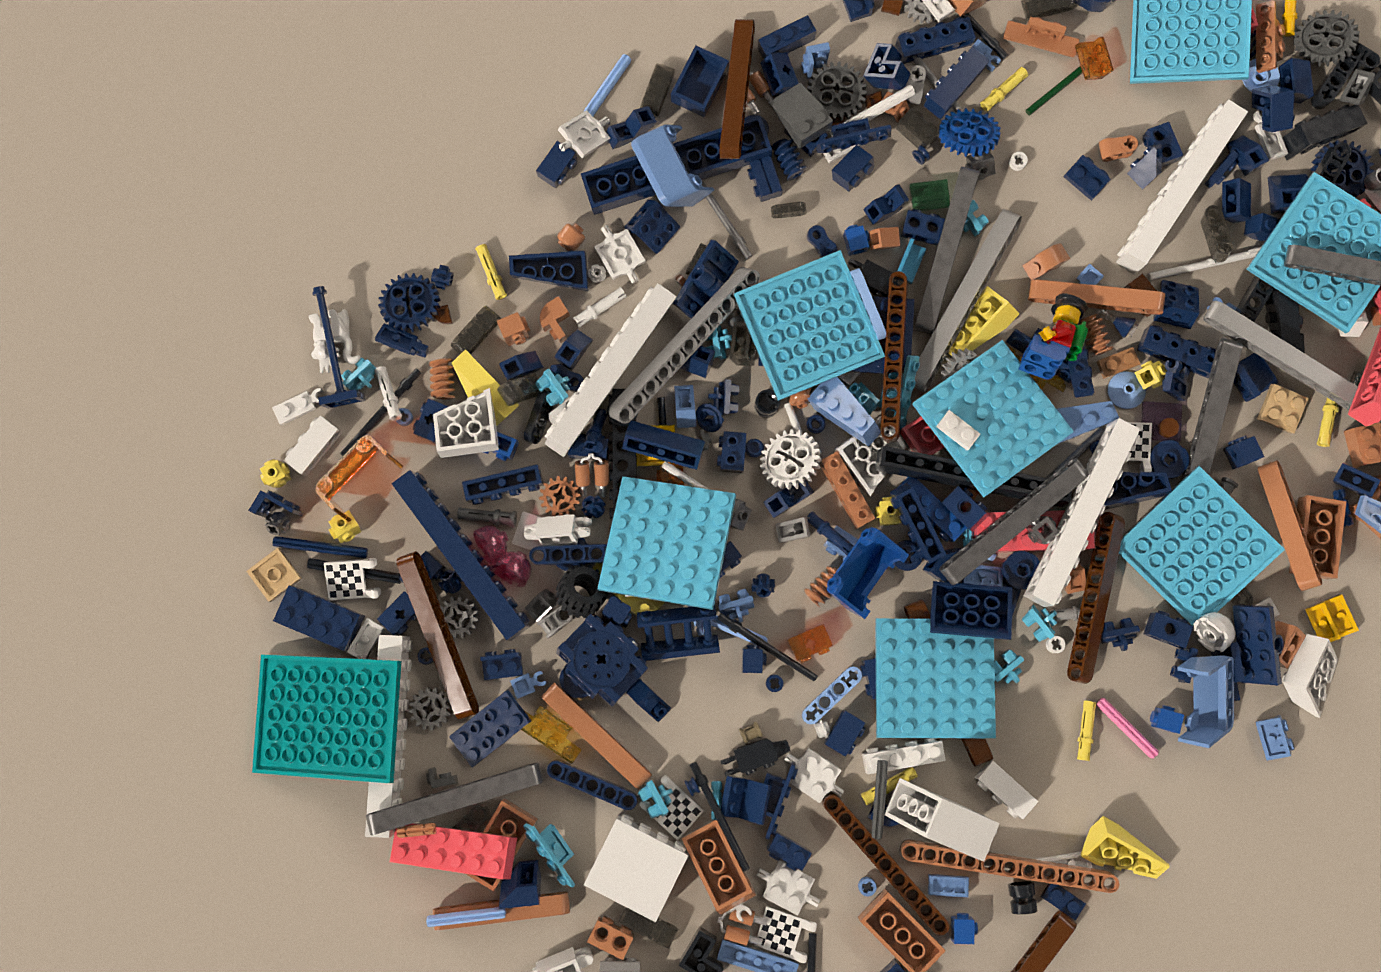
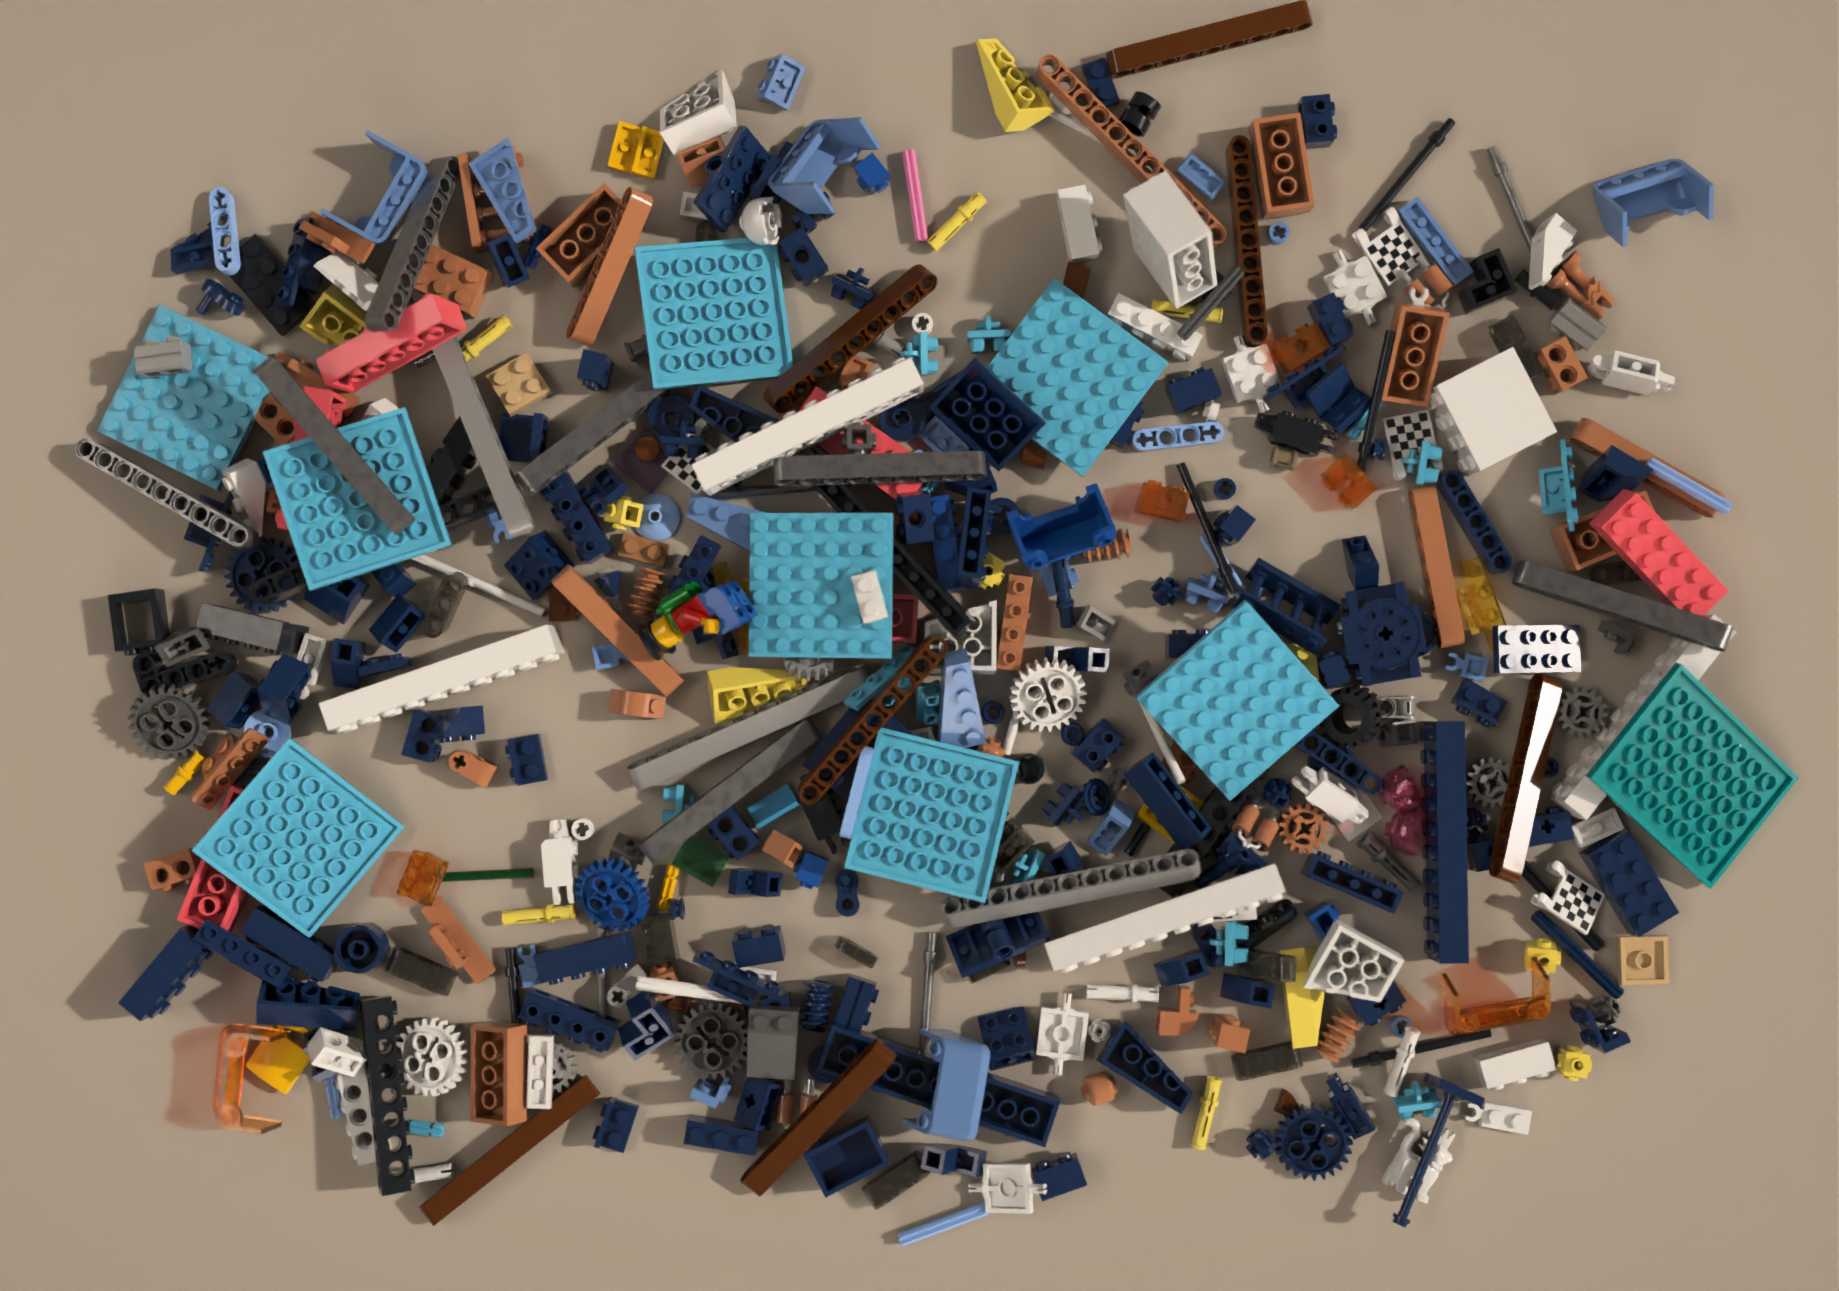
camera: 145 degrees left, 5 degrees up
nougat axle [397,823,437,838] -> none
blue brick [951,913,978,945] -> none
none -> white hinge [541,819,580,905]
none -> yellow axle [656,864,680,911]
none -> dark blue hips [661,419,707,458]
none -> clear orange brick [1271,323,1330,375]
none -> clear orange brick [1320,453,1377,509]

